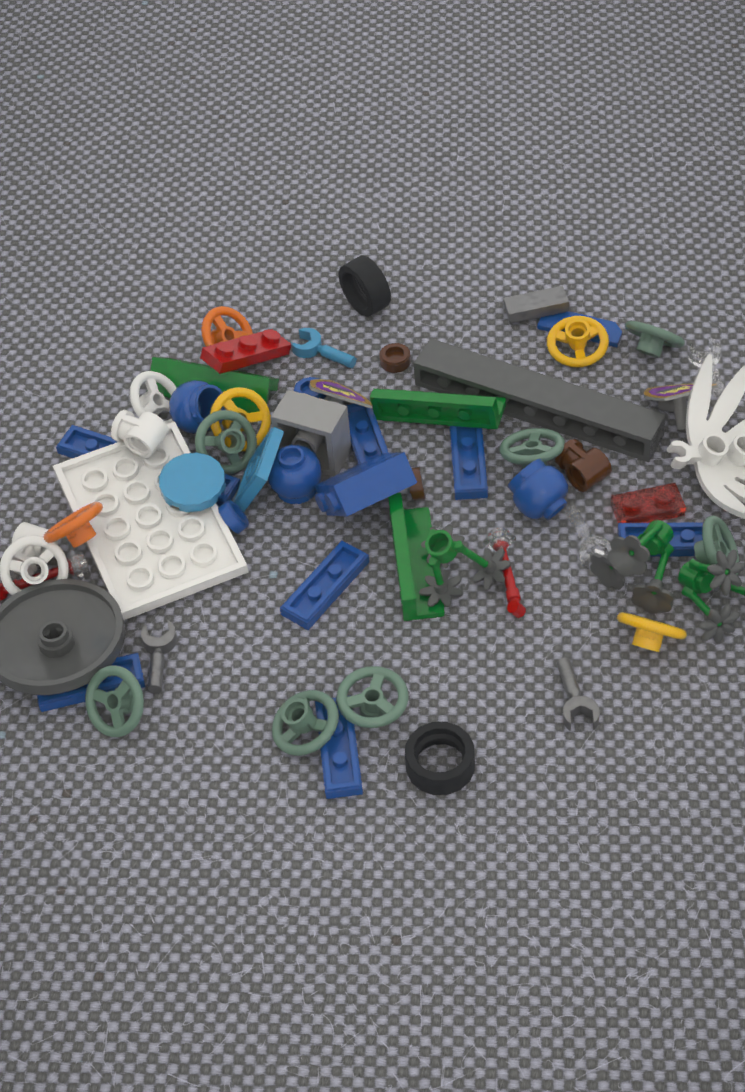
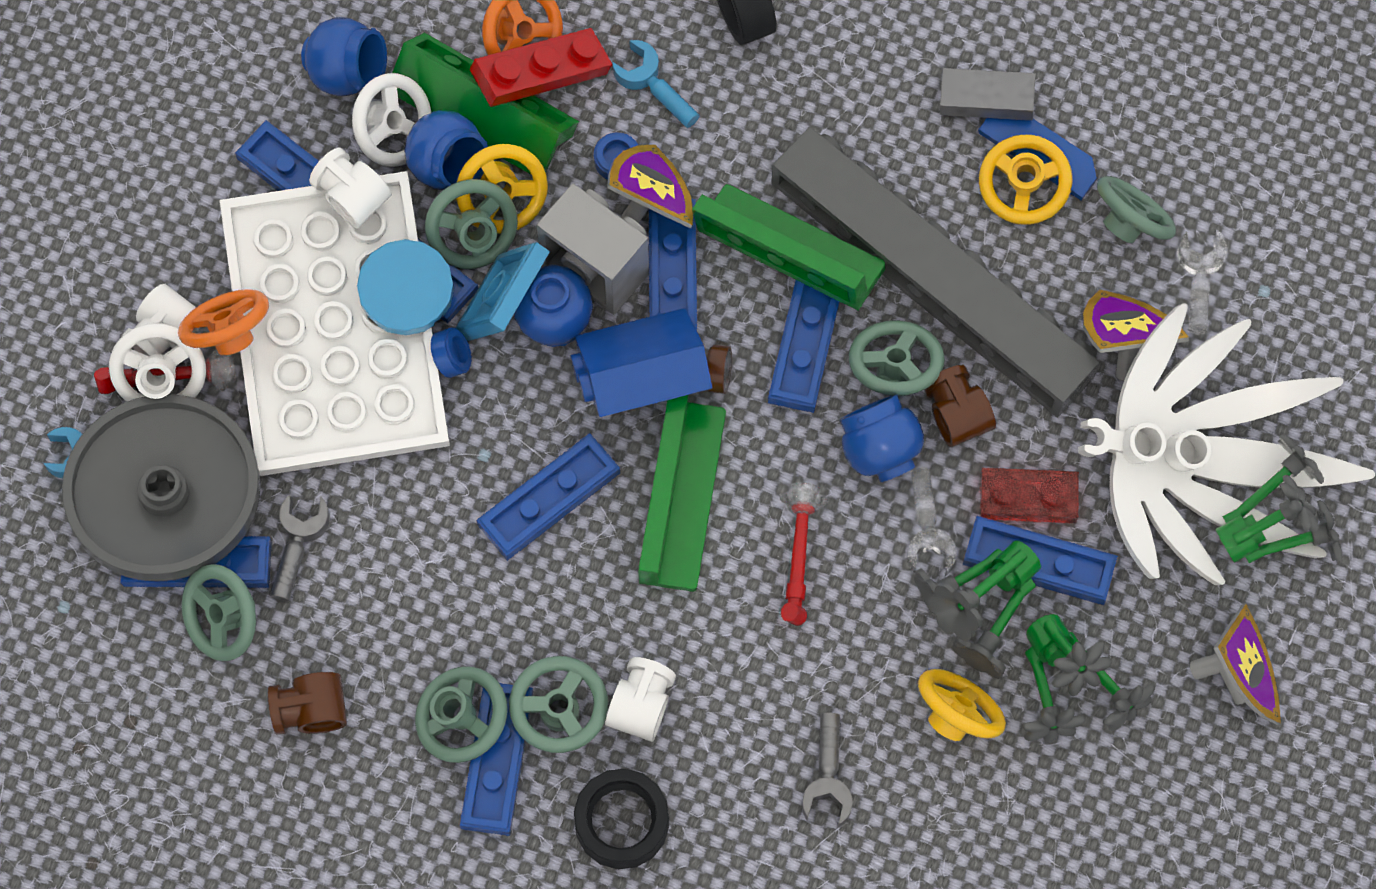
camera: 10 degrees right, 20 degrees up
reddish brown tile [379,343,411,373] -> none
plant [419,524,511,607] -> none
sand green piece [694,515,740,576] -> none
none -> reddish brown piece [268,672,347,735]
none -> blue piece [301,17,387,96]
none -> white piece [605,657,676,742]

